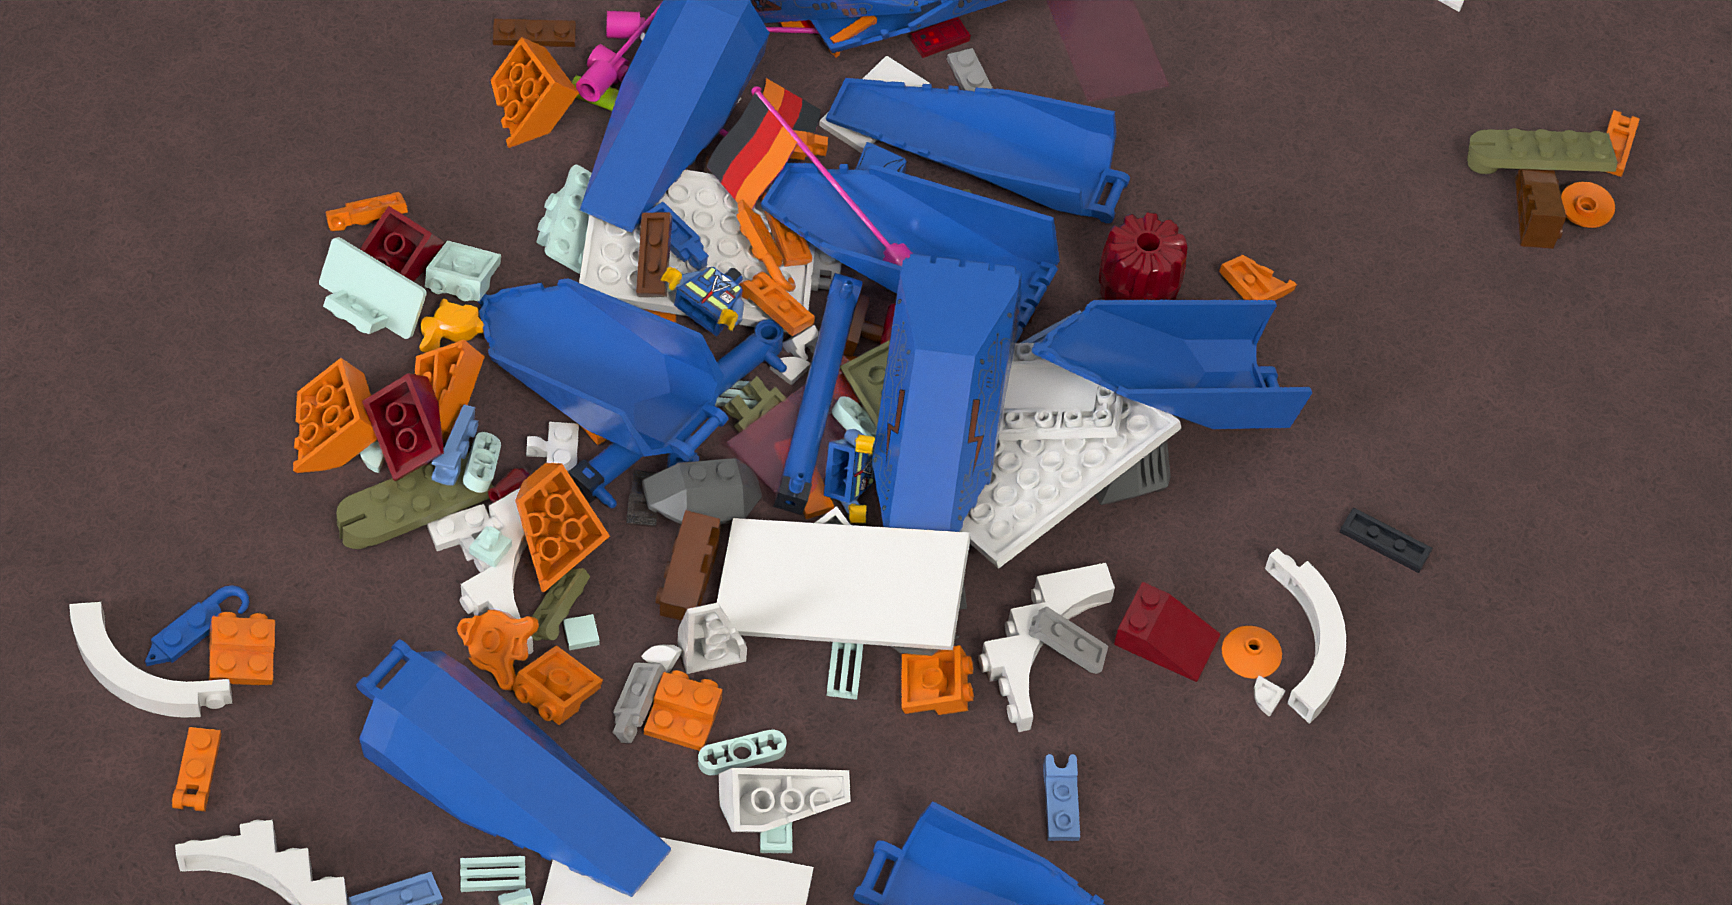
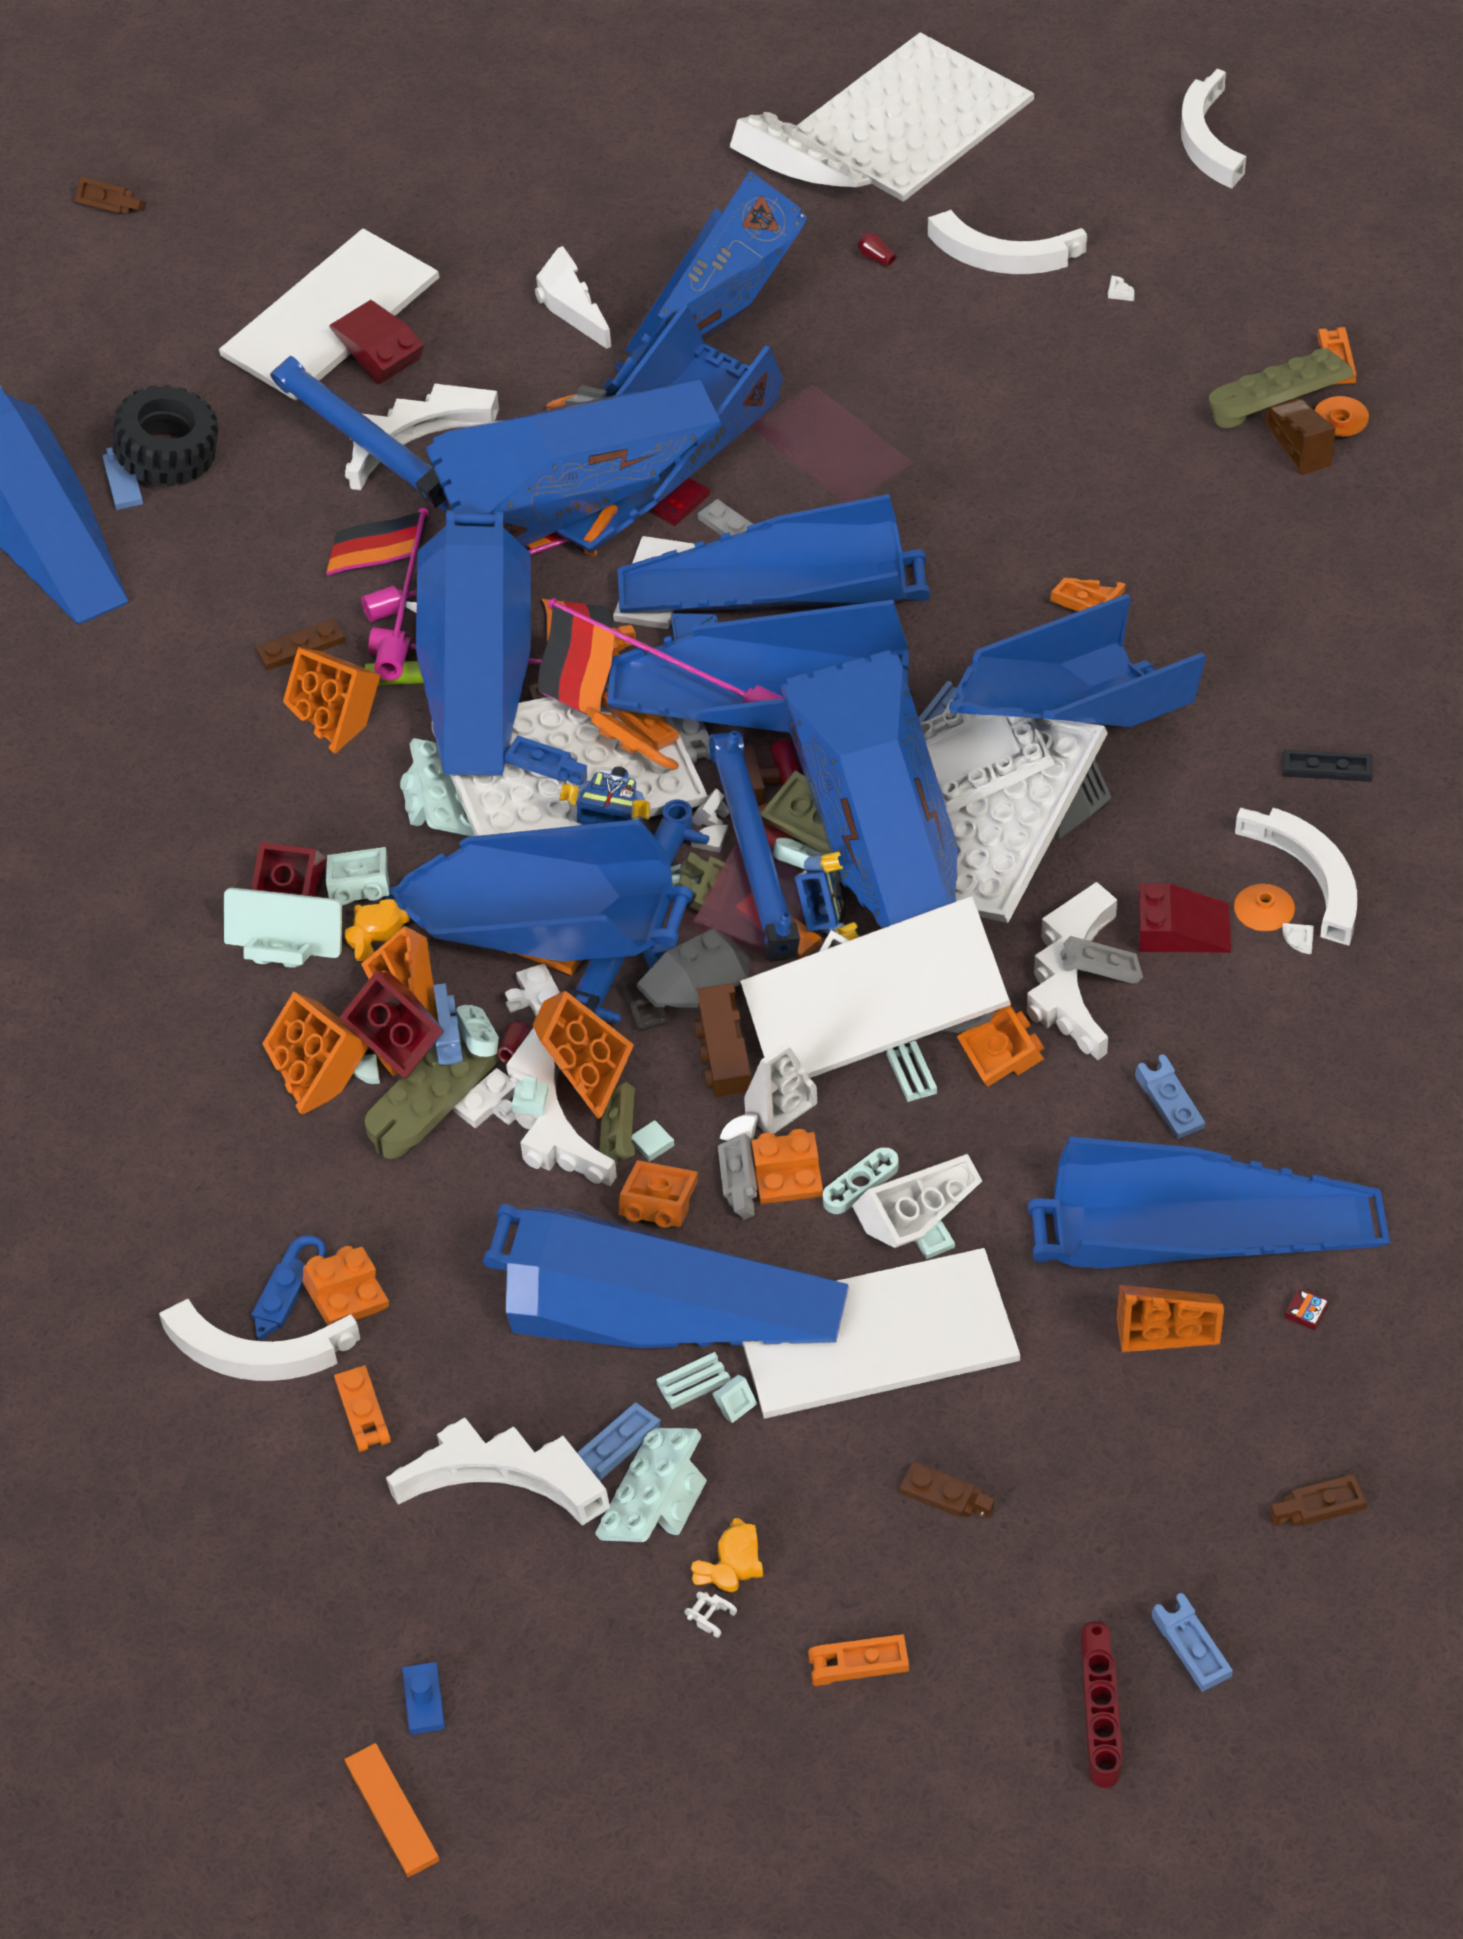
camera: 15 degrees left, 5 degrees down
orange hinge [326,192,408,231] -> none
orange tile [457,610,539,691] -> none
reddish brown plate [636,212,672,297] -> none
orange plate [739,272,815,336] -> none
dark red wheel [1099,212,1188,300] -> none

